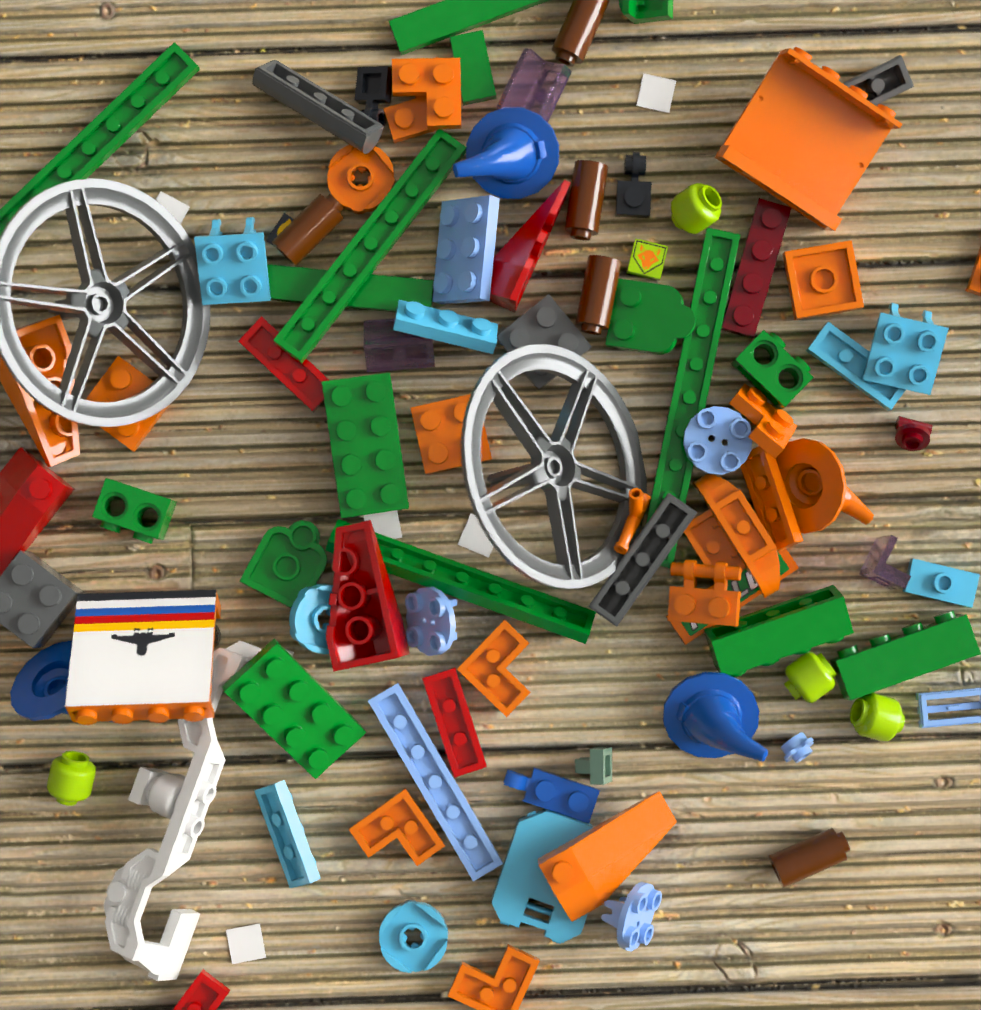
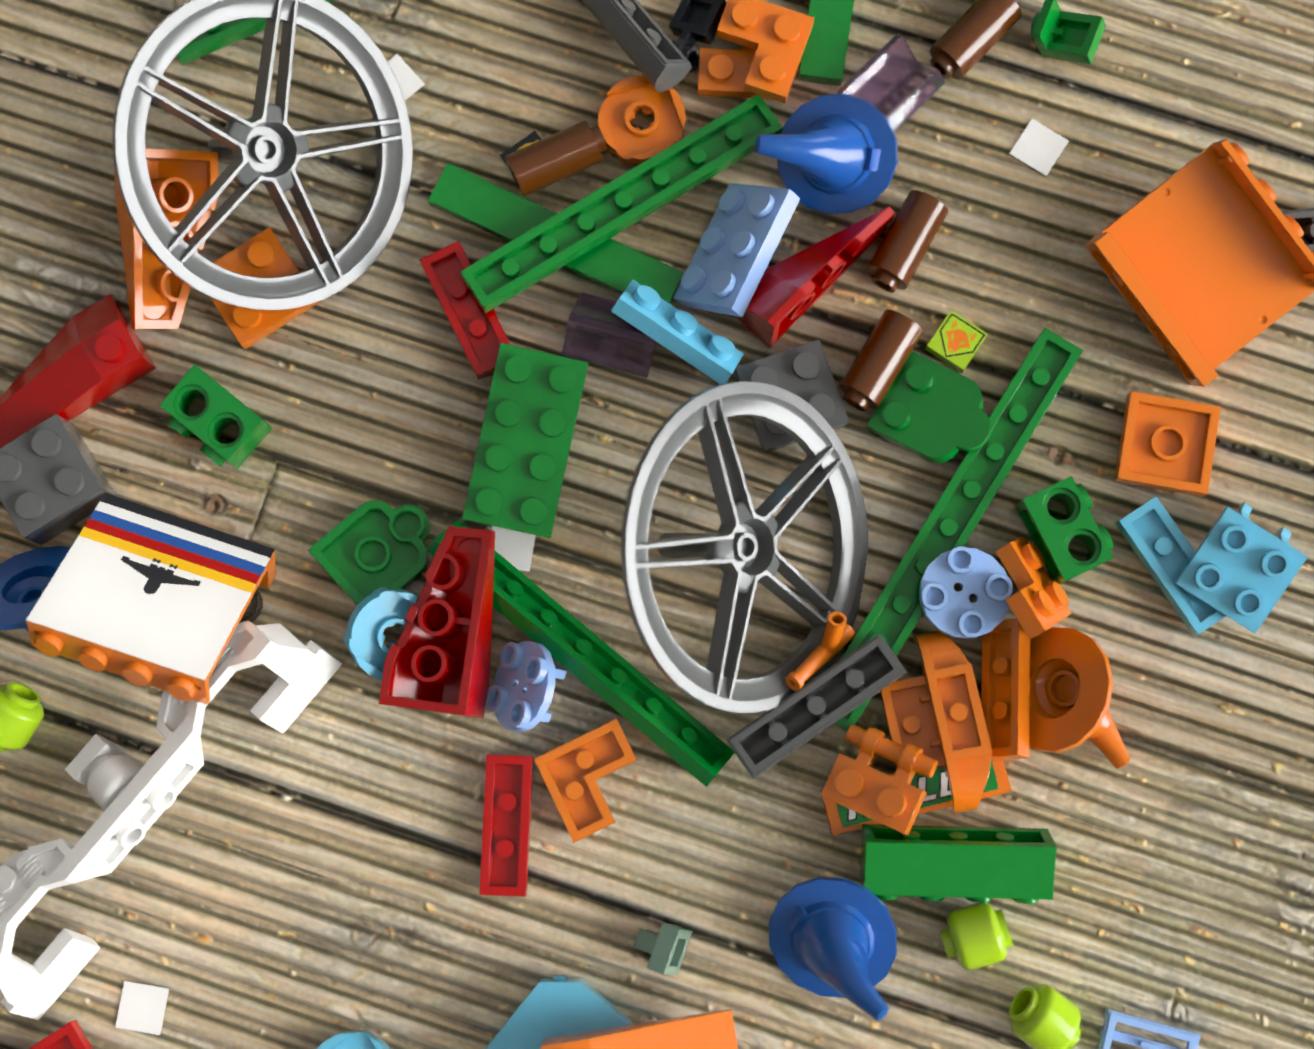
camera: 25 degrees right, 5 degrees down
medium azure plate [194,217,271,305] -> none
green plate [221,639,366,779] -> none
medium azure plate [254,780,321,888] -> none
orange plate [348,788,446,866] -> none
light blue plate [368,683,503,881] -> none
orange plate [410,394,492,475] -> none
white sticker [458,513,494,558] -> none
blue plate [503,767,600,823] -> none
black plate [615,151,652,218] -> none
lime head [671,183,722,234] -> none
dark red plate [721,198,792,339] -> none
light blue plate [781,732,814,763] -> none
green brick [830,610,981,701] -> none
panel [859,535,911,589] -> none
dark red plate [895,416,932,451] -> none
medium azure plate [903,558,980,608] -> none

